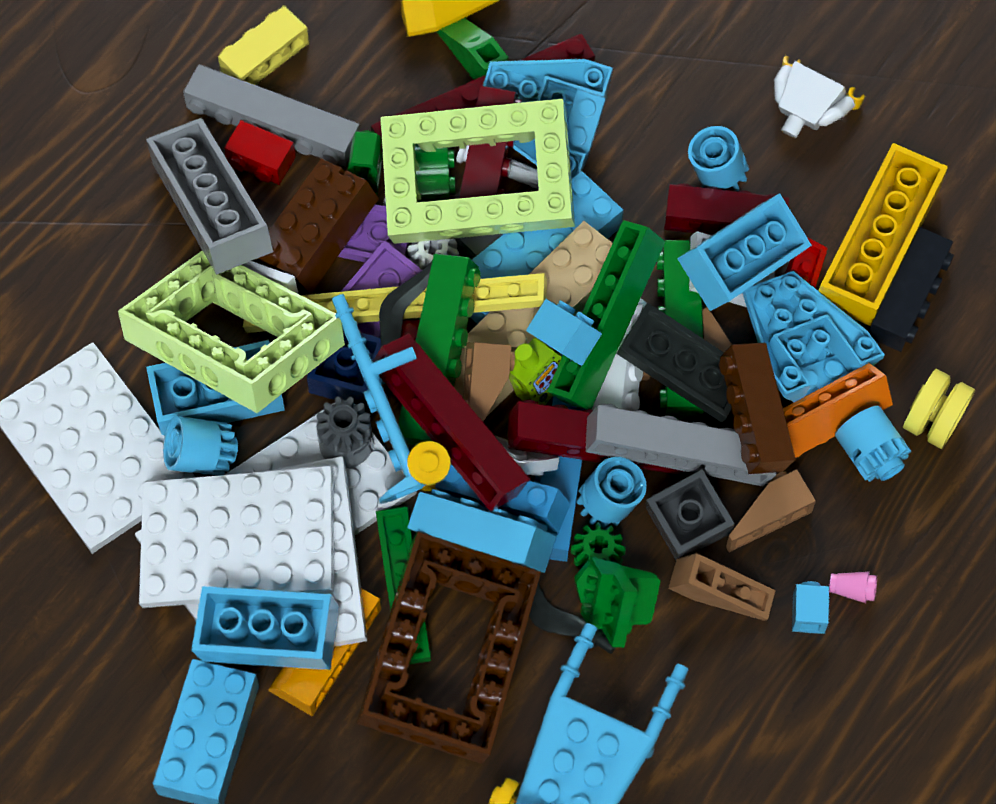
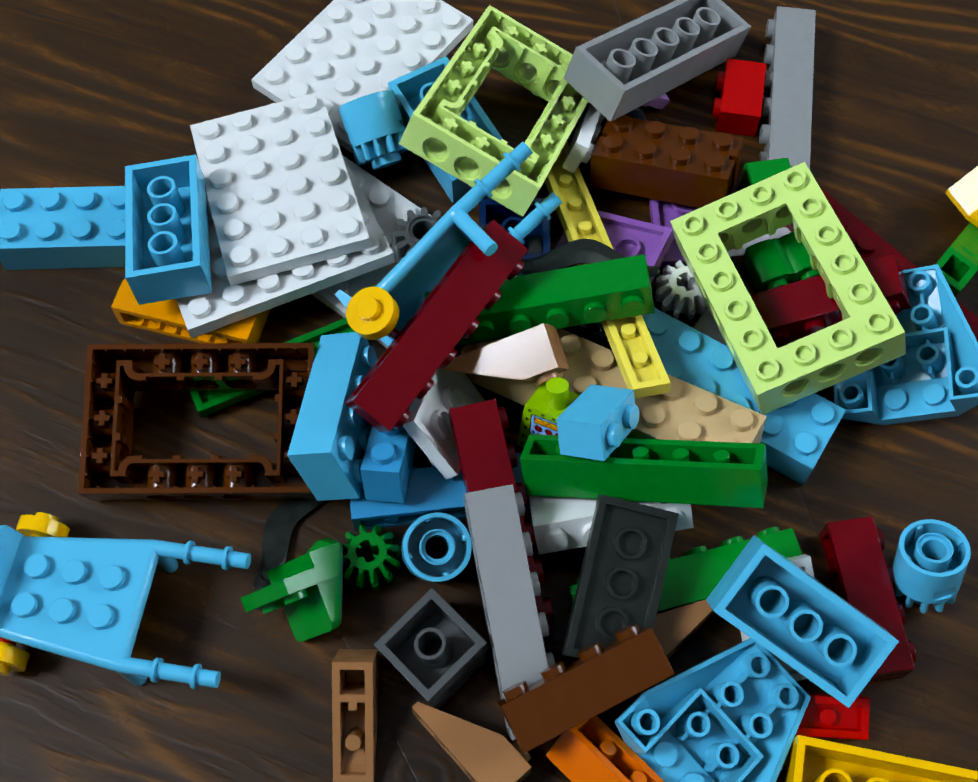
camera: 75 degrees right, 0 degrees up
light yellow brick [218,6,309,85] -> none

